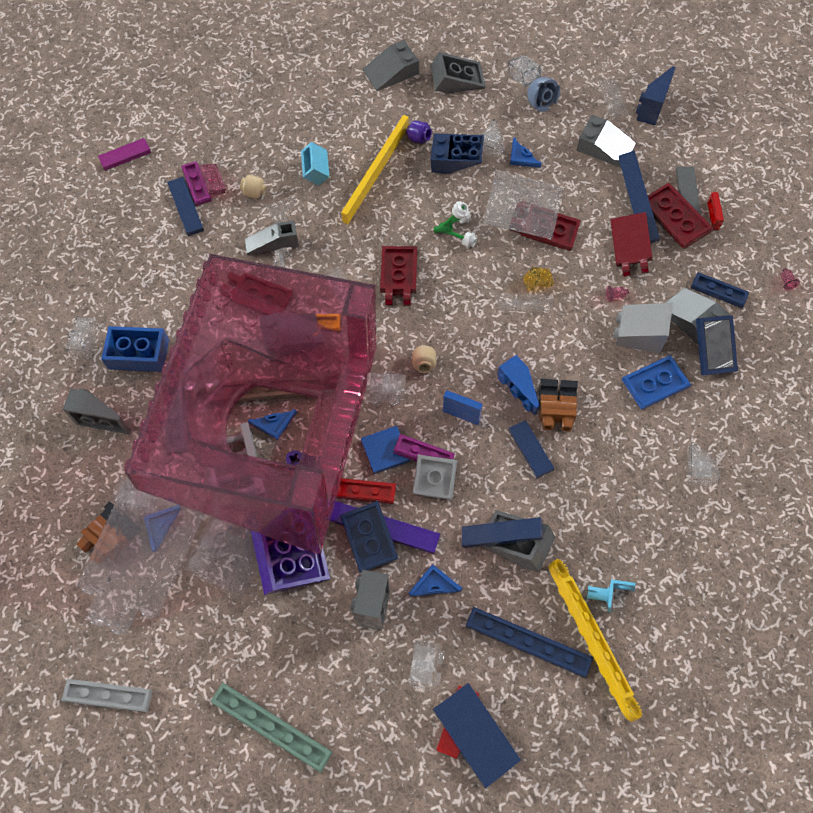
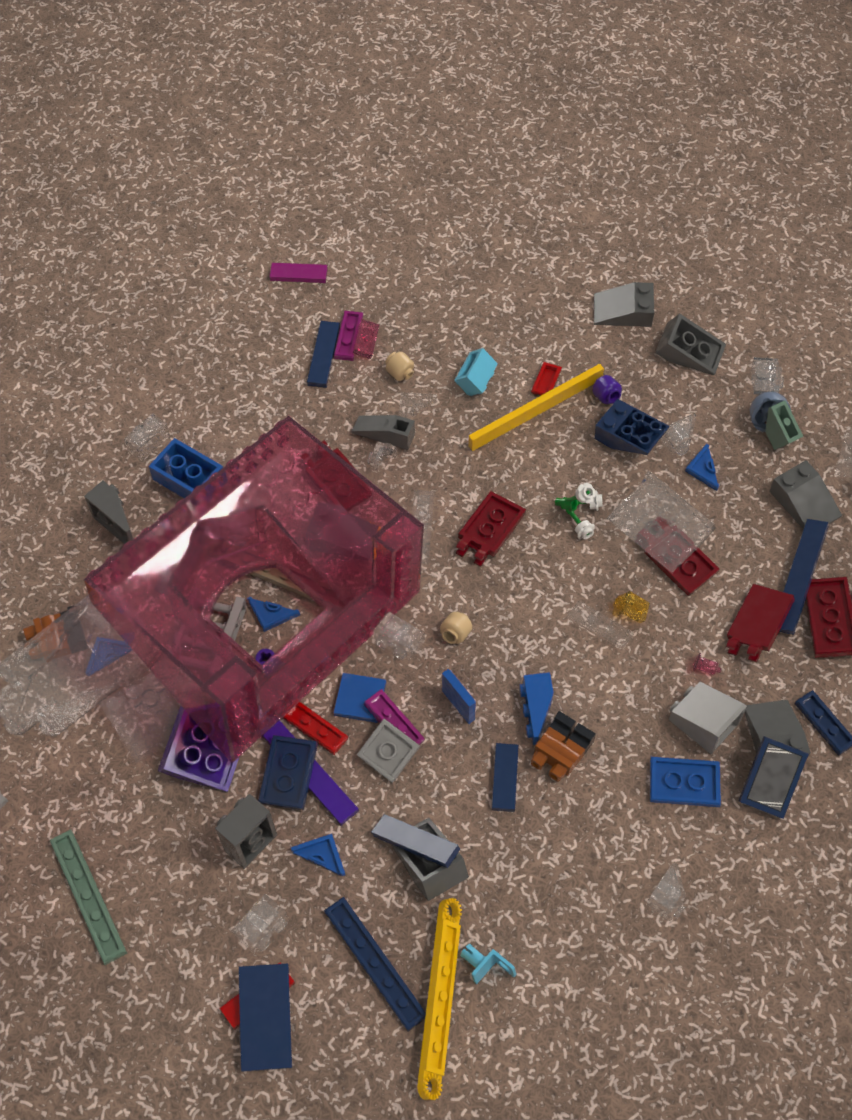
camera: 30 degrees right, 5 degrees down
none -> red tile [531,362,562,396]
none -> sand green slope [766,400,803,450]

